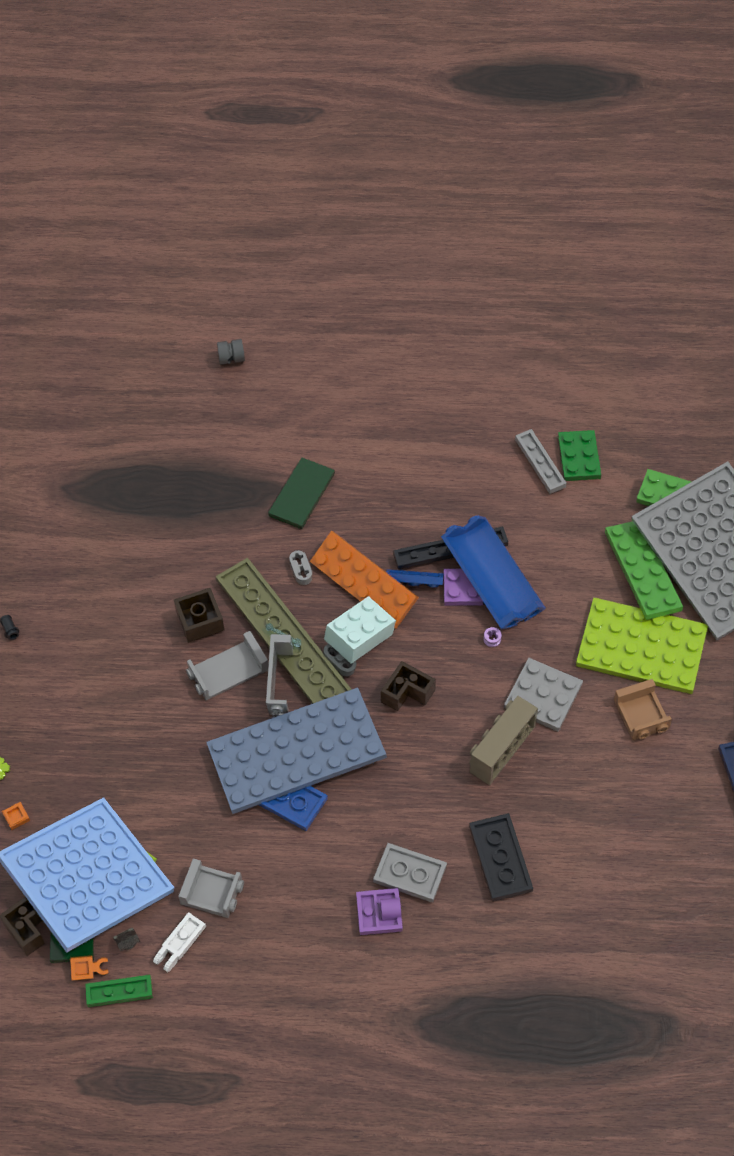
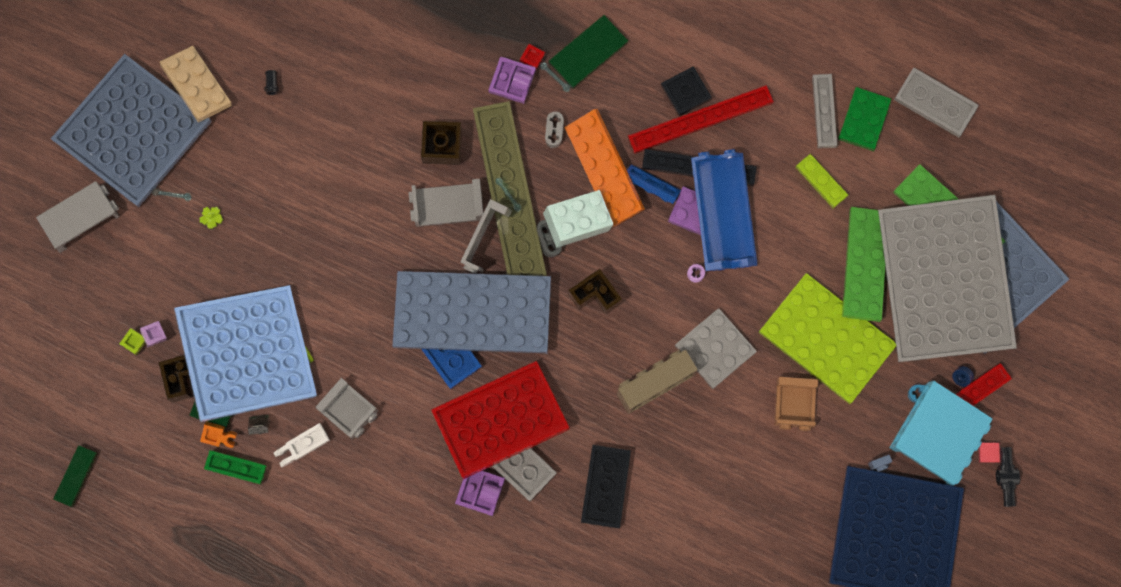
camera: 20 degrees right, 20 degrees up
orange tile [2,802,30,830] -> none
none -> red plate [431,361,570,479]
none -> medium lavender plate [489,57,536,104]
none -> red plate [520,44,545,70]
none -> clear light blue hinge [540,63,570,92]
none -> red tile [628,85,774,154]
none -> black plate [661,66,712,116]
none -> lime plate [795,154,848,209]
none -> light grey plate [894,68,979,138]

